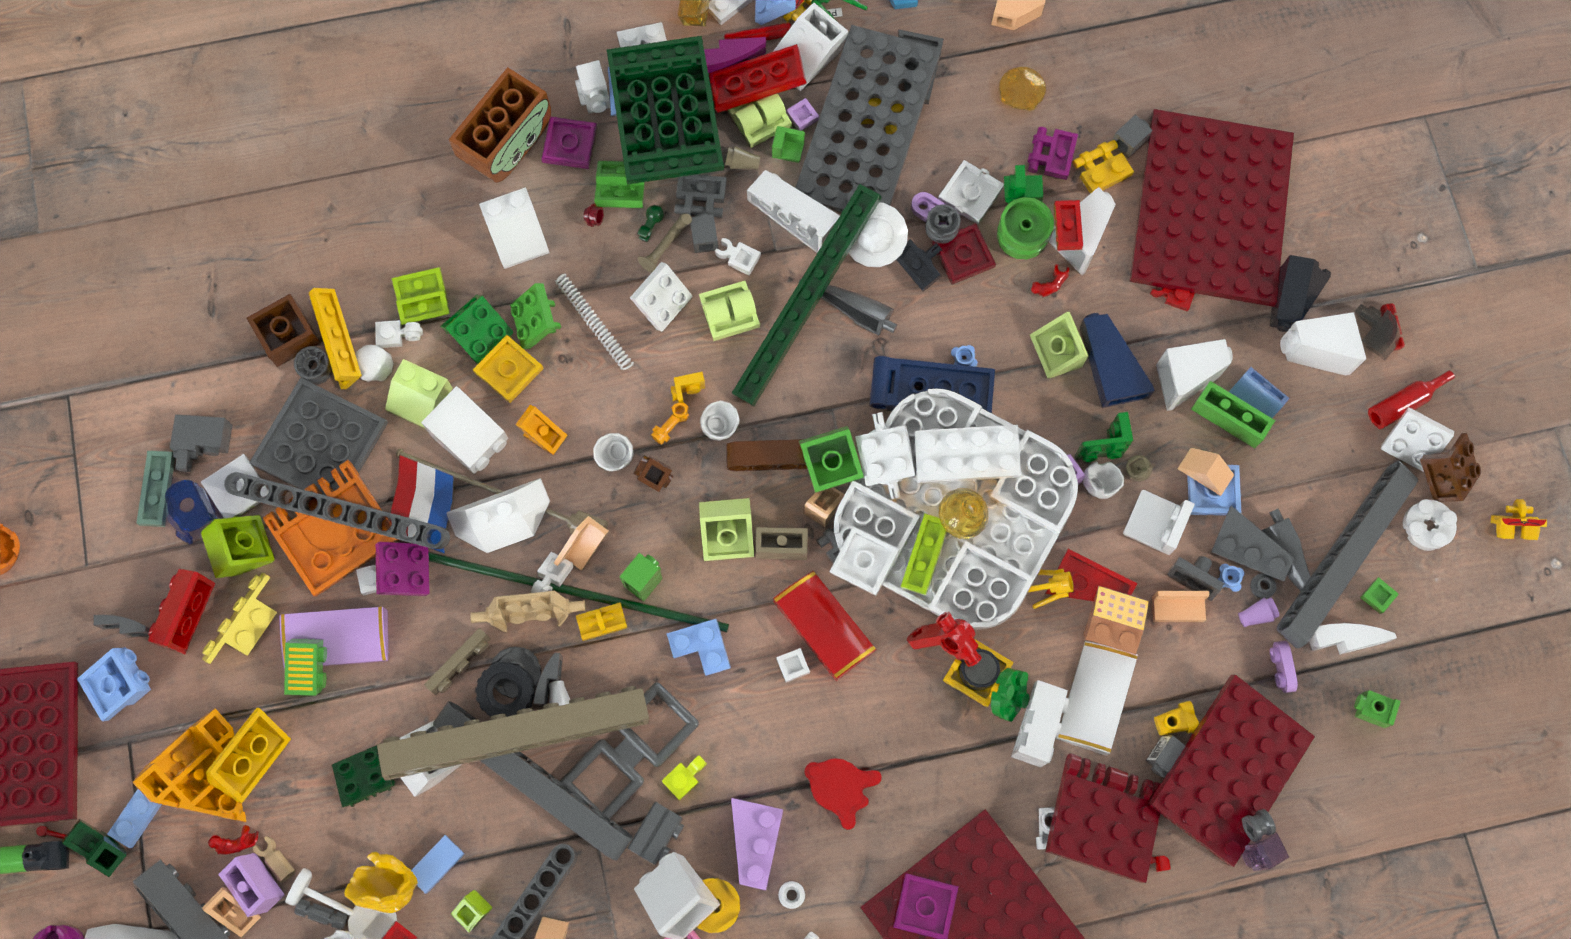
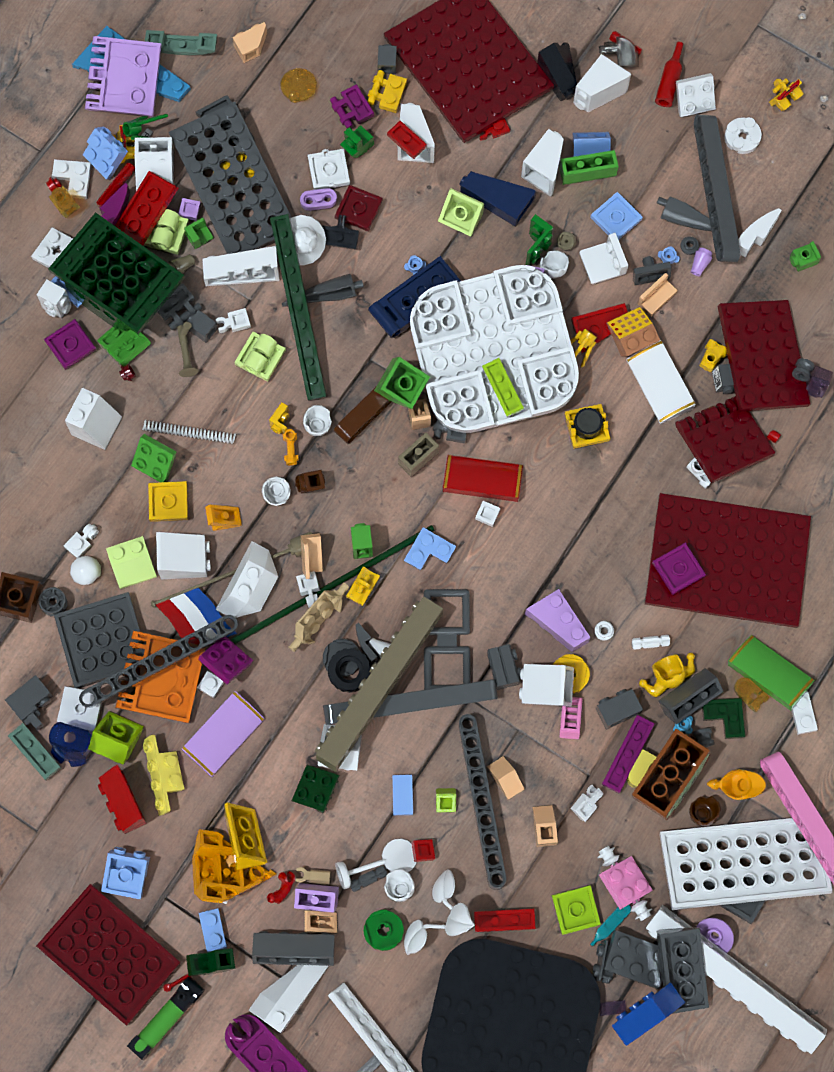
camera: 45 degrees left, 0 degrees up
dark grey slope [93,615,150,638] -> none
bright green brick [284,638,327,696] -> none
yellow fence [309,288,362,389] -> none
yellow hair [344,852,418,913] -> none
lime slope [392,267,450,325] -> none
dark tan plate [424,628,491,695] -> none
green bracket [440,294,513,364] -> none
dark orange brick [448,67,551,183] -> none
white plate [630,262,693,332] -> none
dark green arm [637,205,664,242] -> none
neon yellow plate [662,756,707,800] -> none
yellowish green slope [699,498,754,561] -> none
red tile [804,758,882,830] -> none
white plate [829,526,900,596] -> none
white plate [855,412,917,499] -> none
red piece [907,611,982,667] -> none
white plate [915,425,1021,483] -> none
dark grey wheel [925,204,961,243] -> none
clear yellow piece [939,488,989,539] -> none
green plate [991,668,1030,722] -> none
bright green wheel [997,197,1054,260] -> none
white wedge [1011,680,1069,767] -> none
red piece [1031,264,1070,298] -> none
light nougat slope [1177,448,1234,496] -> none
dark grey wing [1211,505,1294,581] -> none
lavender plate [1270,640,1298,693] -> none
bright green plate [1360,577,1399,614] -> none
reddish brown bracket [1420,433,1481,502] -> none

